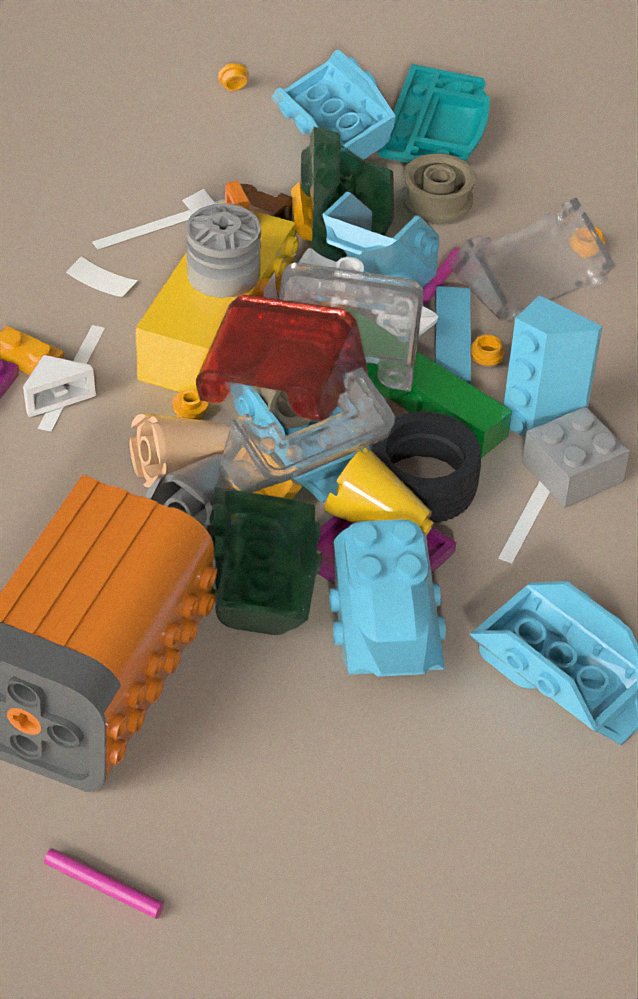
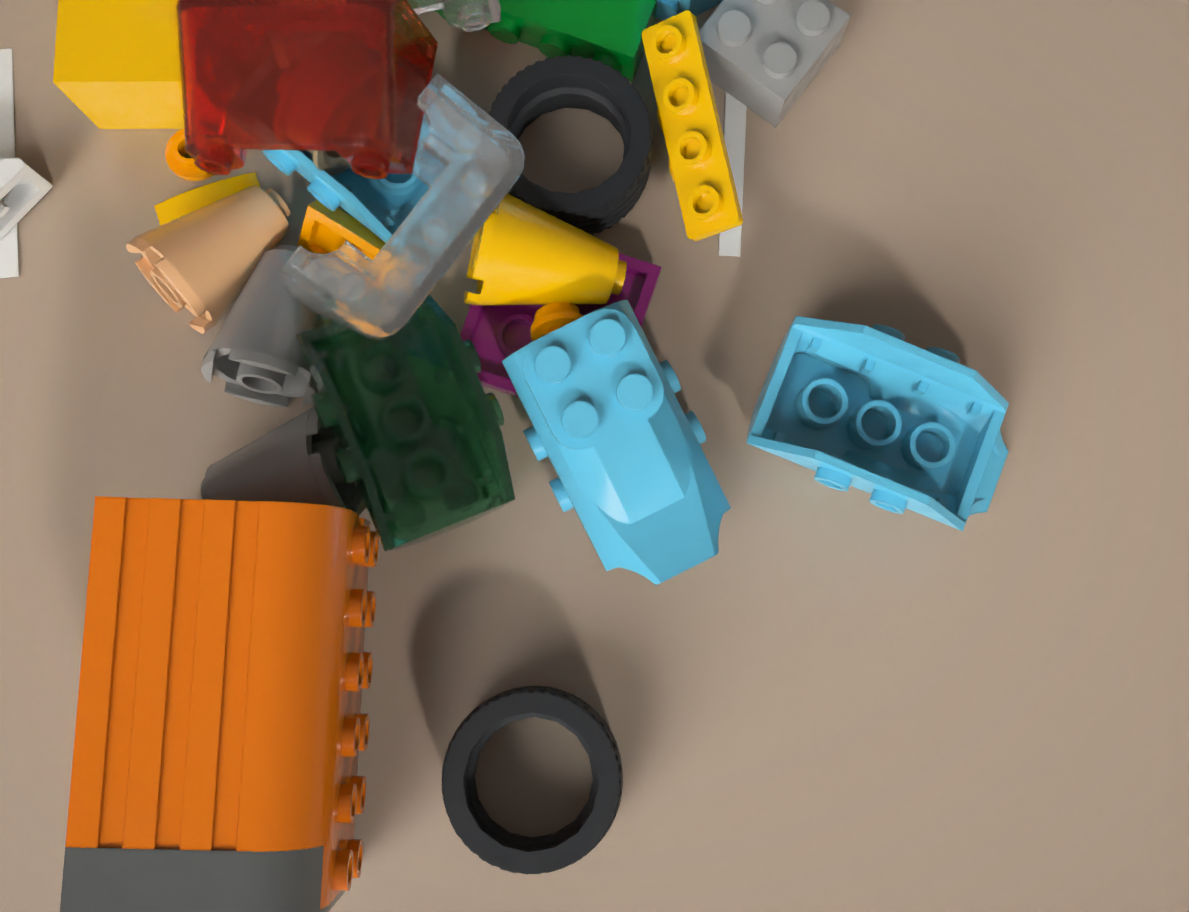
camera: 15 degrees left, 35 degrees up
none -> black tyre [442,686,623,875]
none -> yellow bracket [641,10,743,241]

